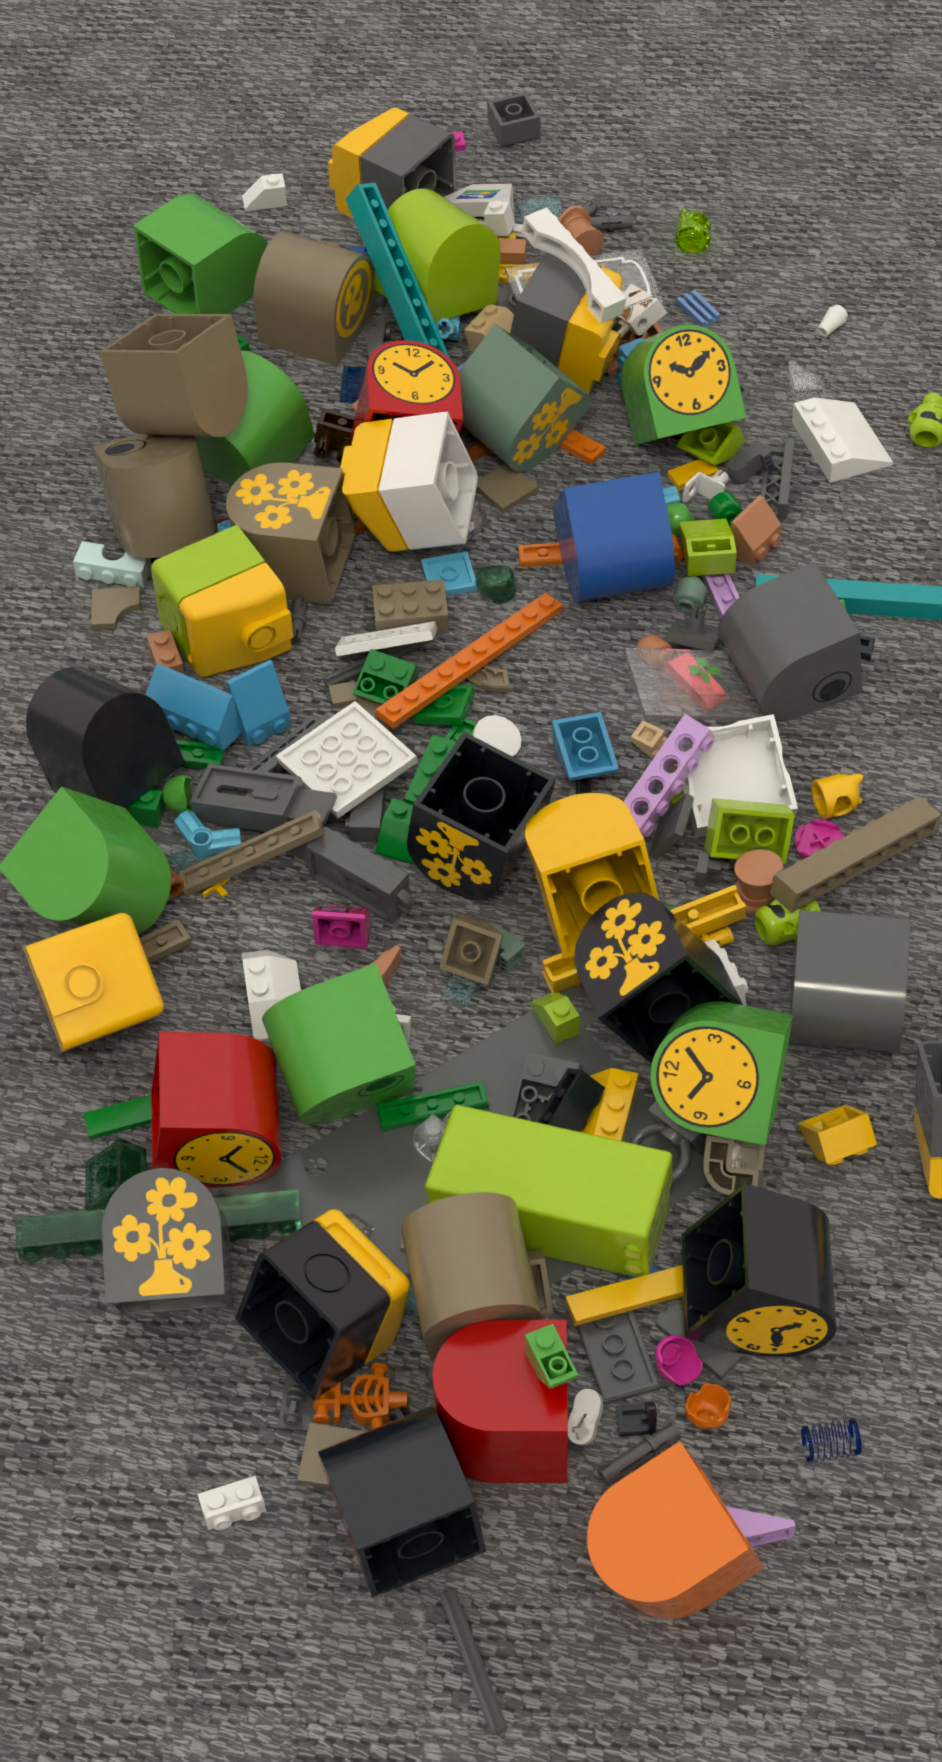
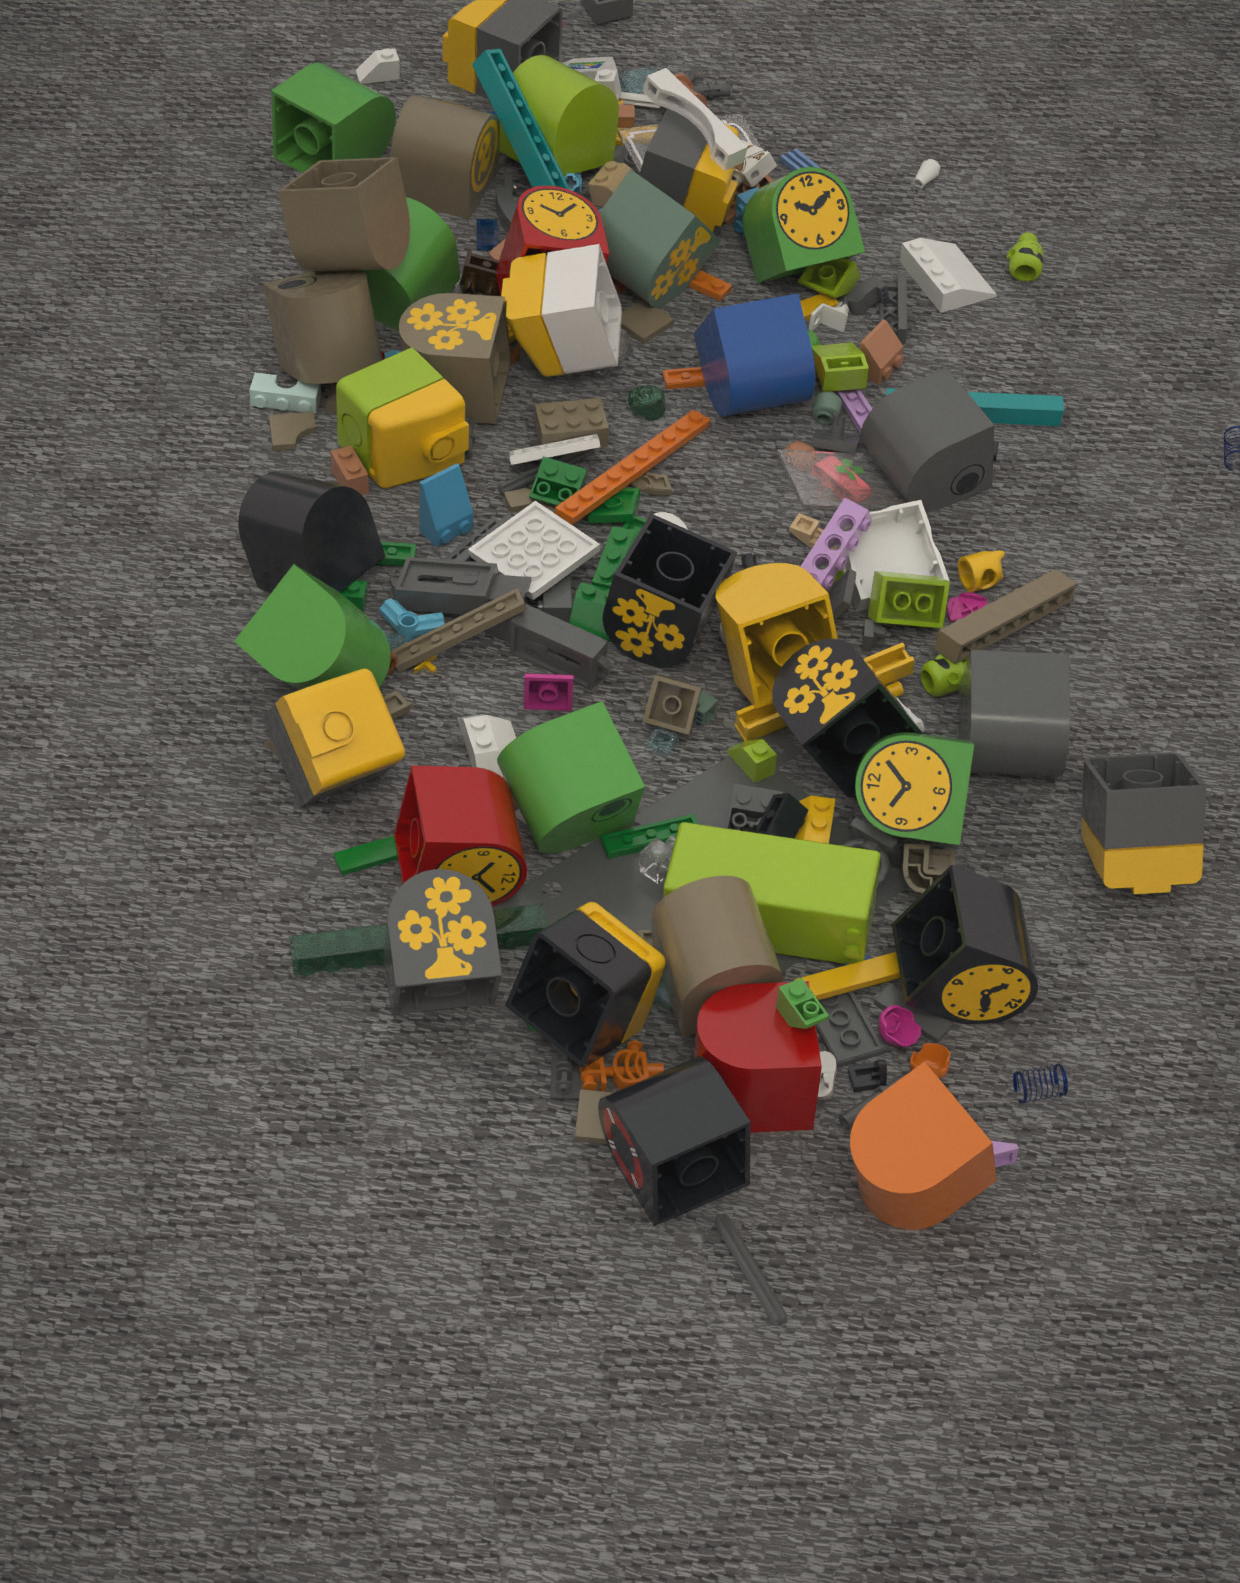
camera: 10 degrees left, 5 degrees down
clear green slope [85,1138,148,1211] -> none
dark azure slope [145,664,242,750] -> none
bright green hair [163,774,194,813] -> none
white bracket [198,1476,266,1530] -> none
medium azure tile [421,551,478,596] -> none
dark azure slope [552,712,619,781] -> none
clear neon green piece [675,207,711,253] -> none
green head [708,492,742,526] -> none
nougat hat [734,849,783,914] -> none
clear slope [787,360,826,405] -> none
yellow slope [797,1104,877,1165] -> none

